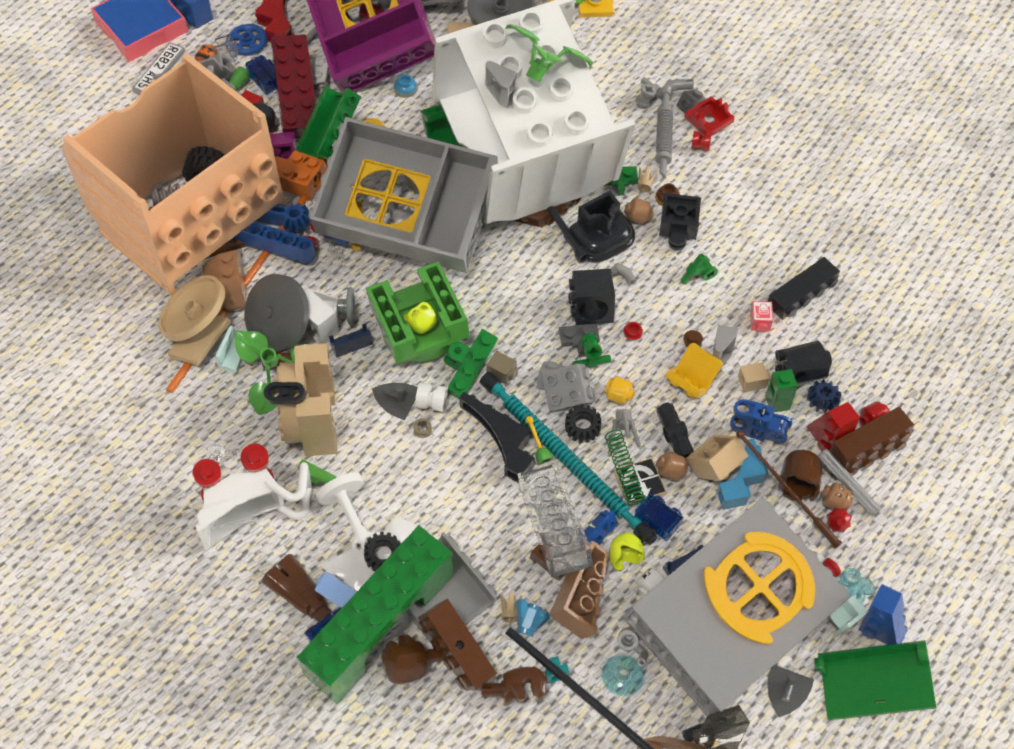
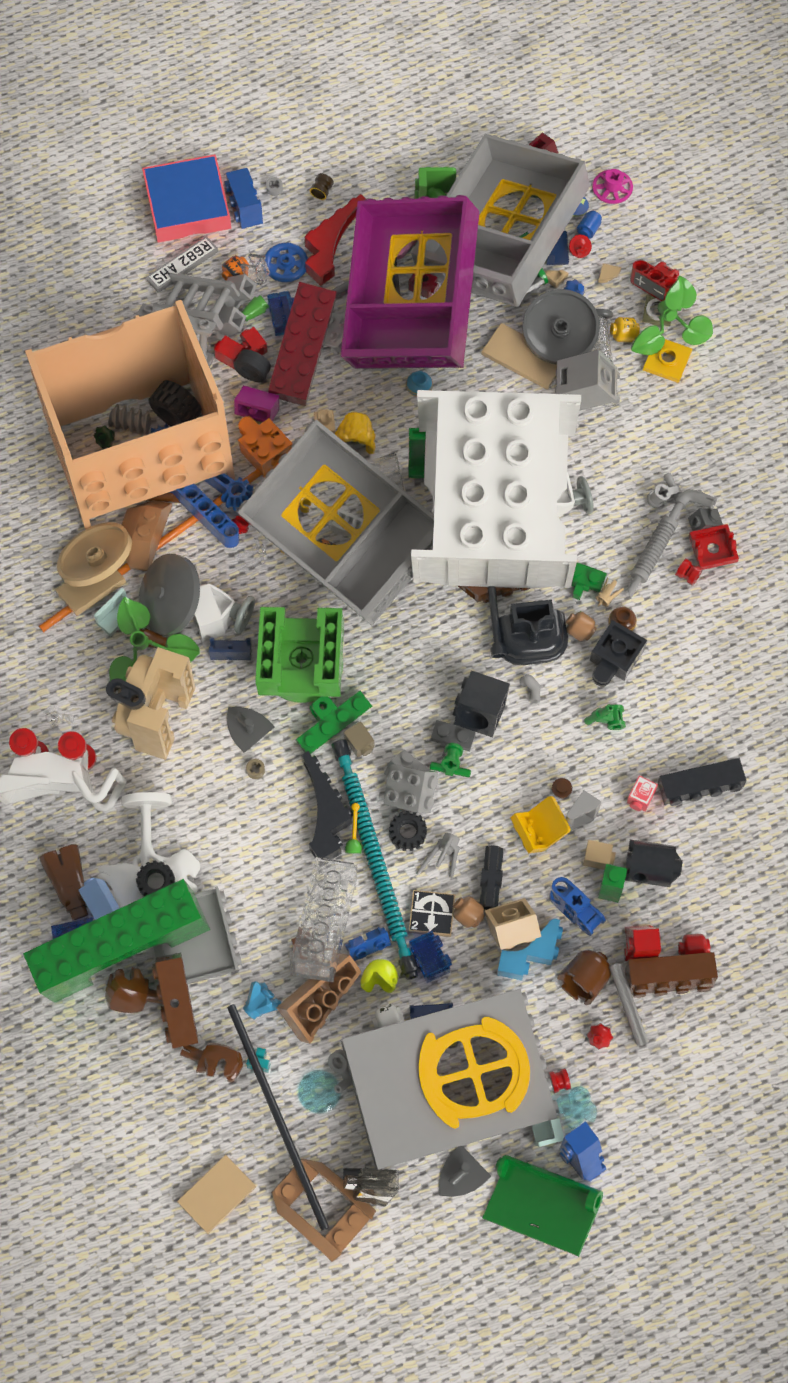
camera: 25 degrees right, 10 degrees up
green panel [296,87,361,161] -> none
bright green tile [298,459,336,484] -> none
neon yellow helmet [403,302,437,334] -> none
white wheel [415,382,448,412] -> none
light grey tile [485,61,517,108] -> none
tan piece [500,592,522,626] -> none
bright green plant [505,24,593,82] -> none
yellow head [604,376,635,405] -> none
green piece [604,429,645,505] -> none
red plate [623,322,643,340] -> none
reddish brown piece [736,430,842,549] -> none
dark blue gear [807,379,842,414] -> none
medium nougat head [821,482,853,511] -> none

